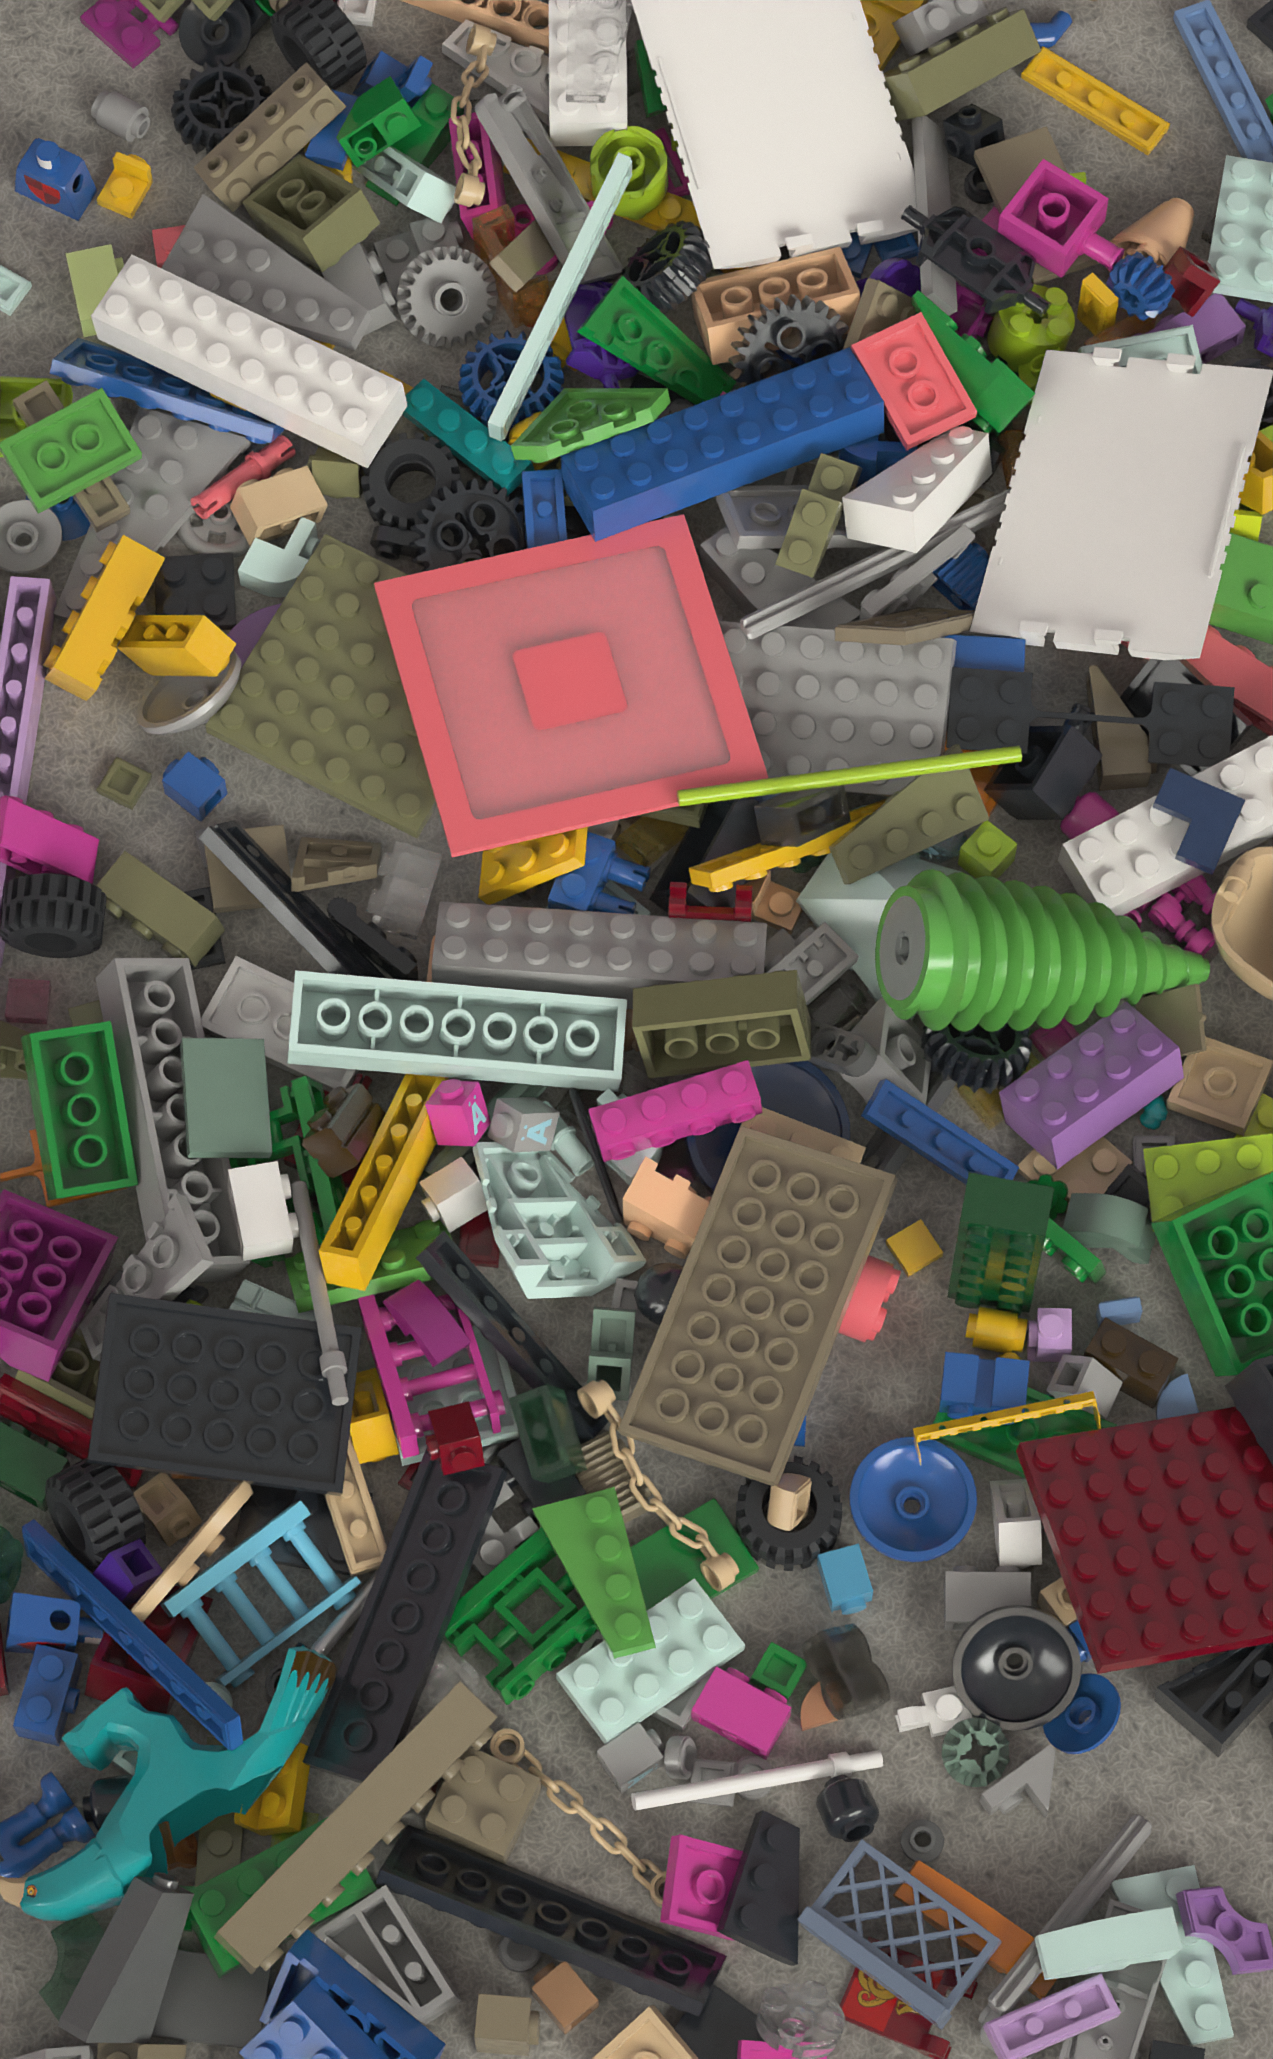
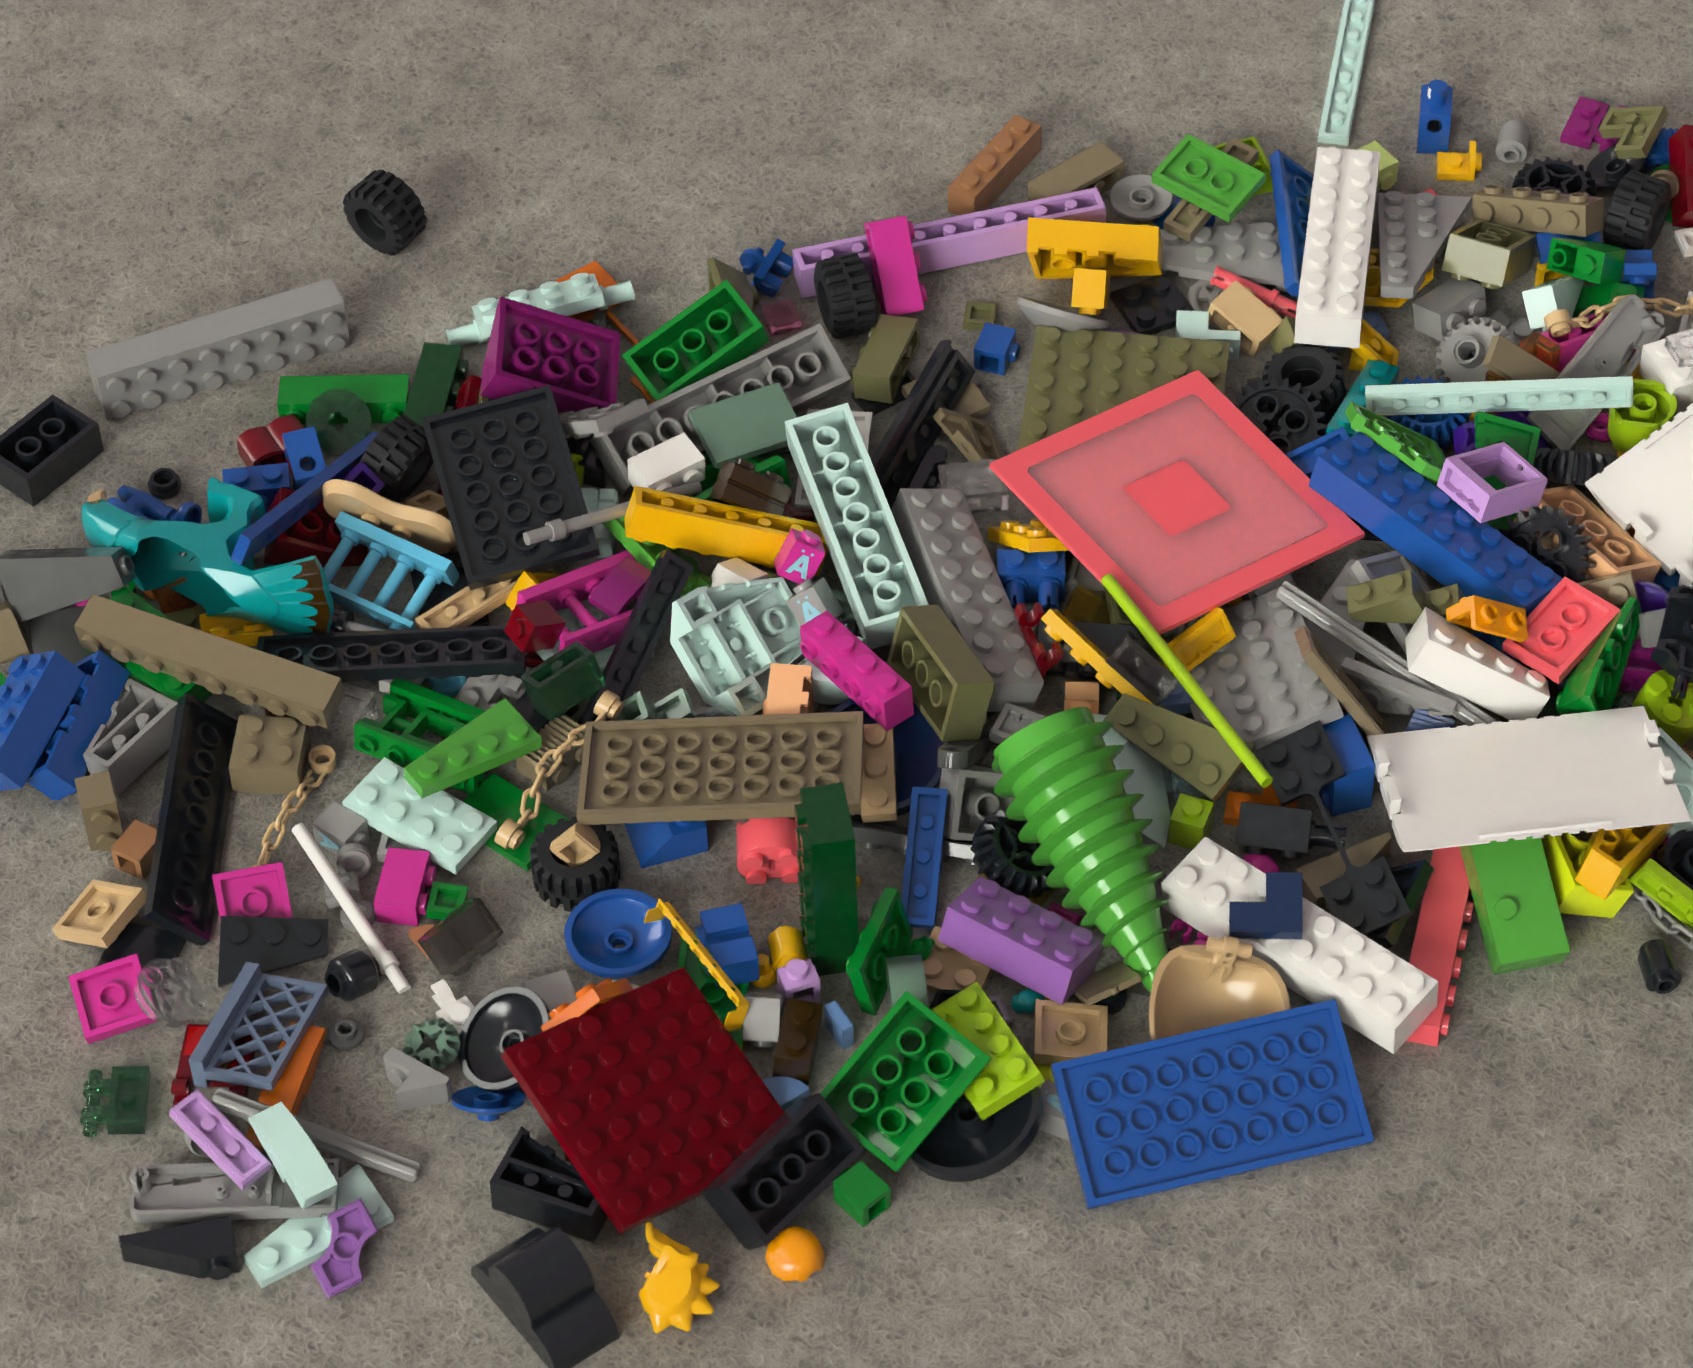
camera: 70 degrees right, 20 degrees down
dark azure brick [817,1543,873,1615] -> none
none -> orange plate [541,978,634,1031]
none -> yellow plate [1167,607,1237,672]
none -> lavender window [1437,442,1548,523]
none -> light orange bracket [1446,595,1528,642]

